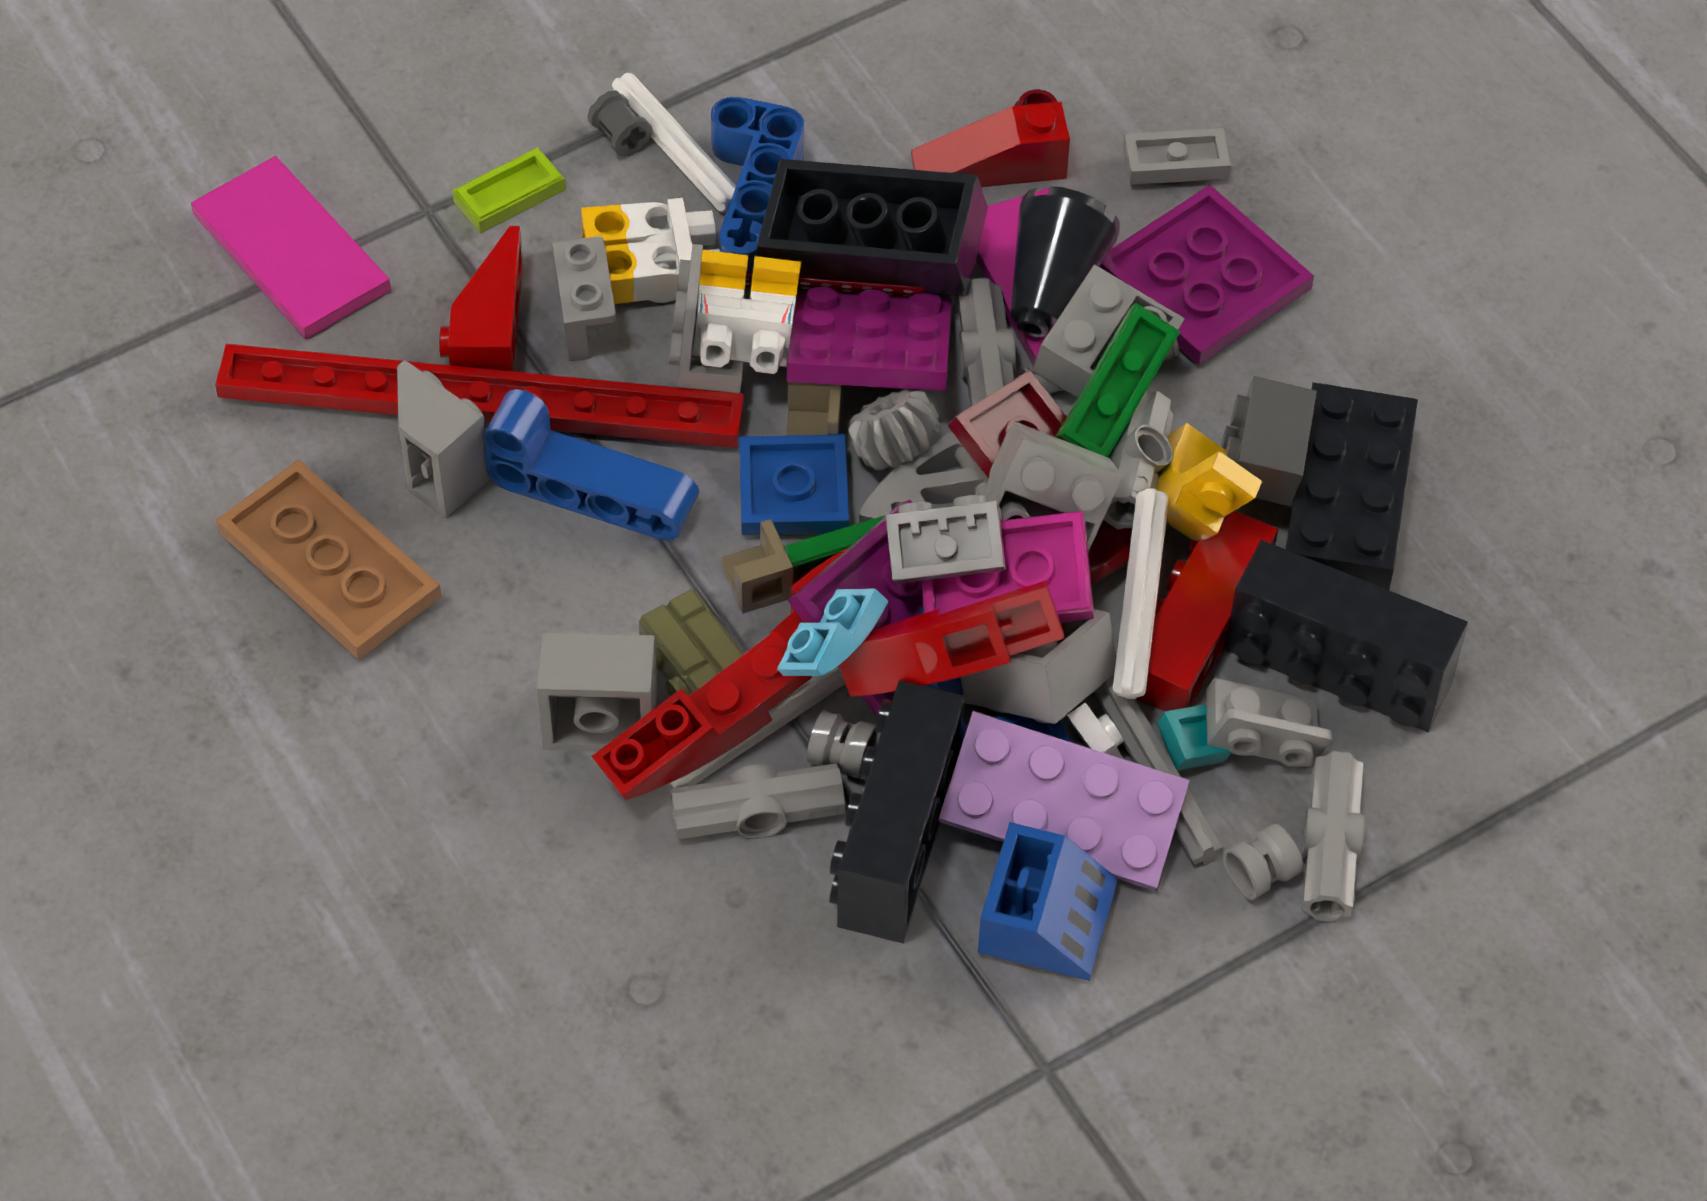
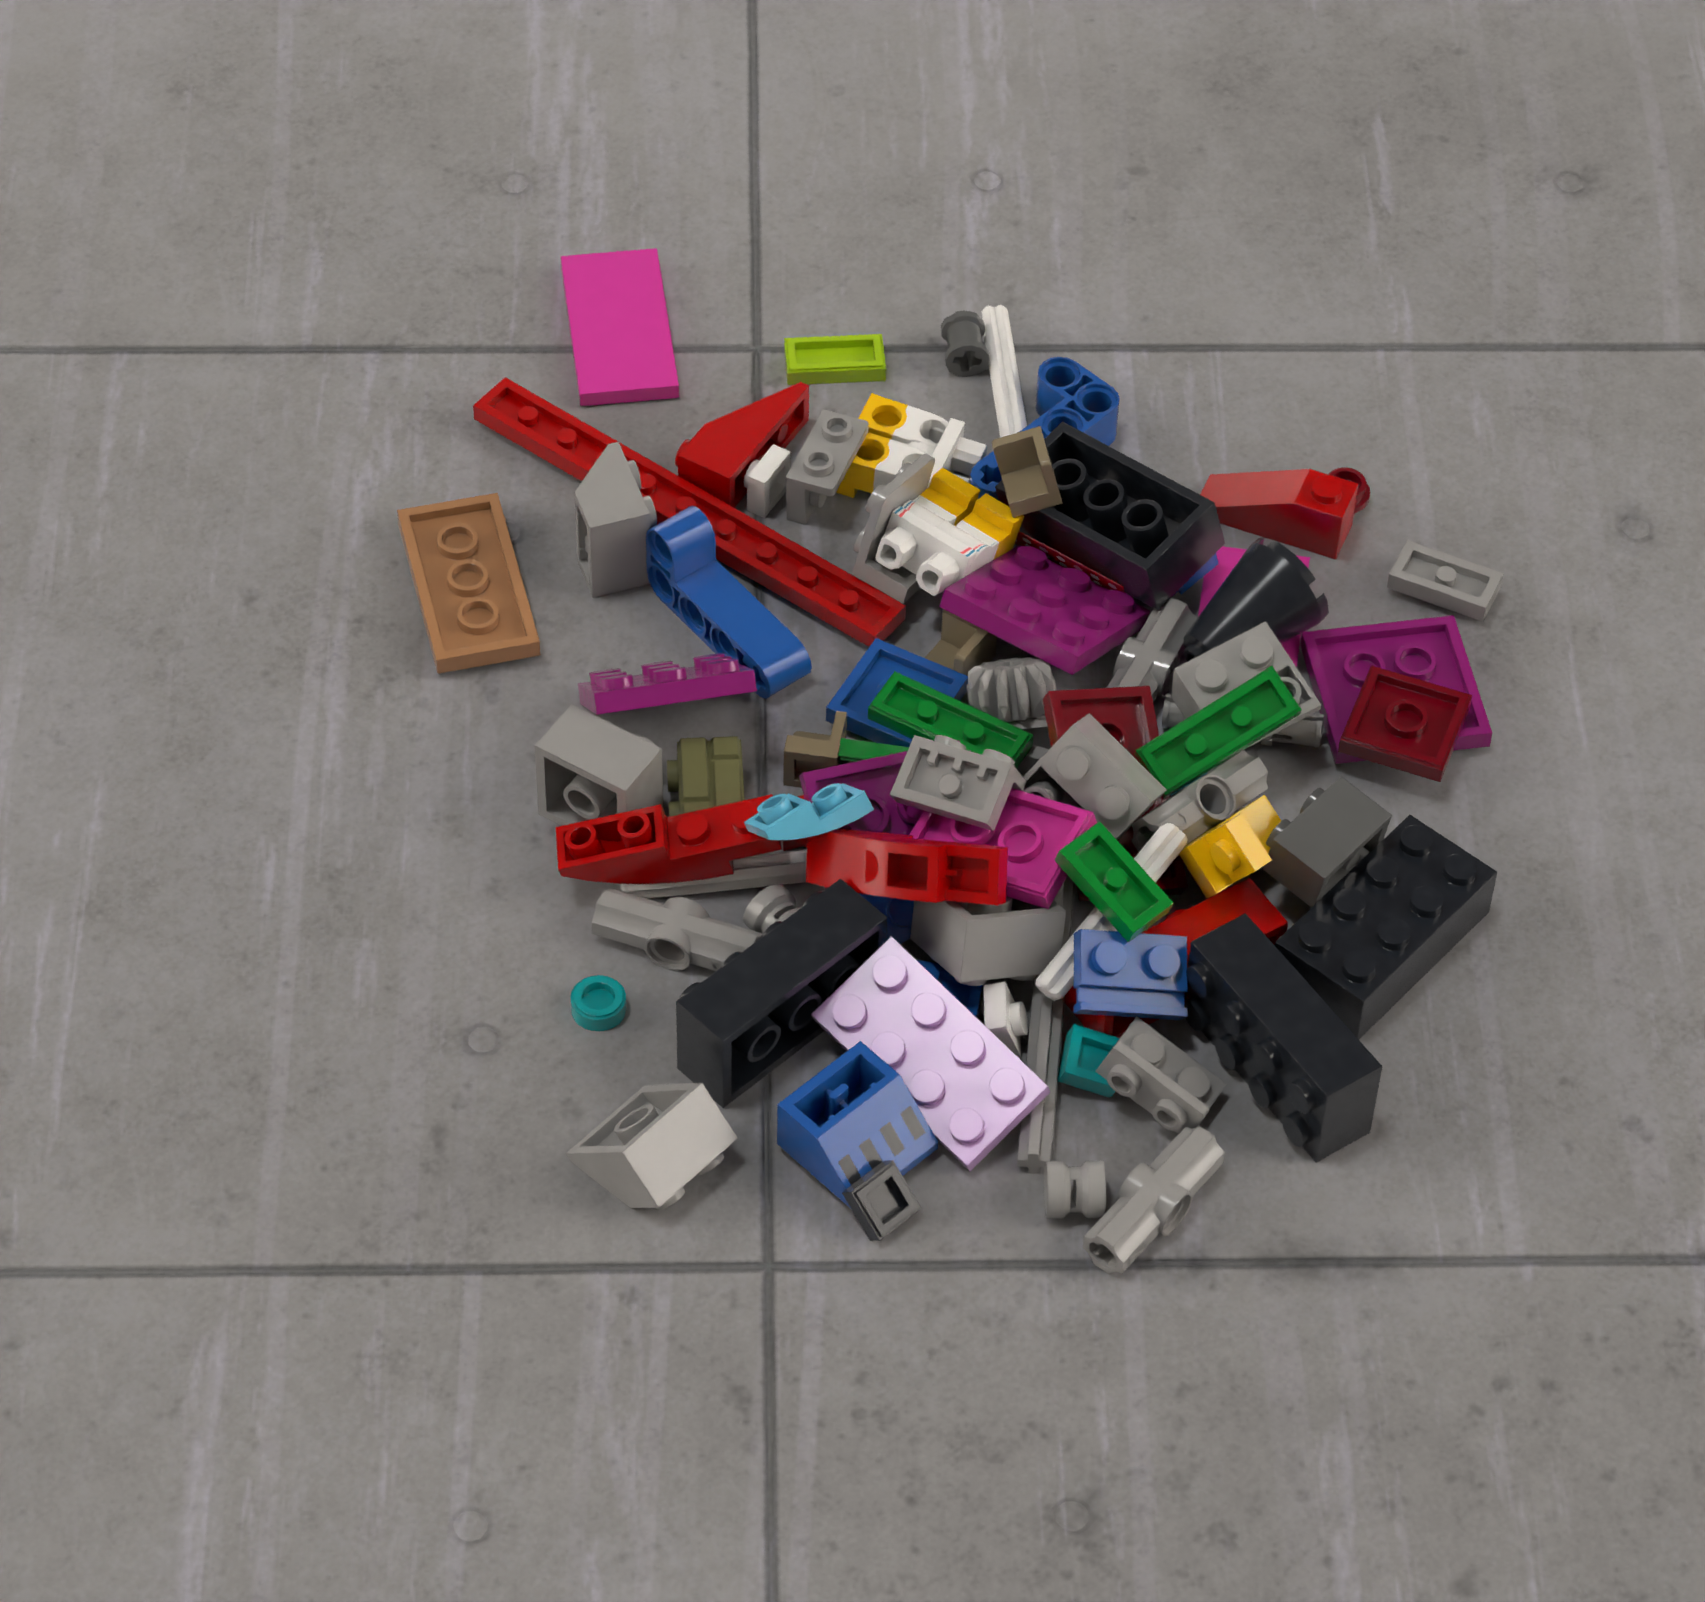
camera: 30 degrees right, 5 degrees down
none -> light grey slope [566,1083,738,1210]
none -> teal tile [570,975,626,1031]
none -> magenta plate [578,653,757,715]
none -> white plate [744,444,791,518]
none -> tile [842,1160,921,1241]
none -> green tile [868,671,1033,769]
none -> dark tan panel [992,426,1062,518]
none -> green plate [1054,821,1174,943]
none -> plate [1074,929,1187,1020]
none -> dark red tile [1338,665,1472,782]

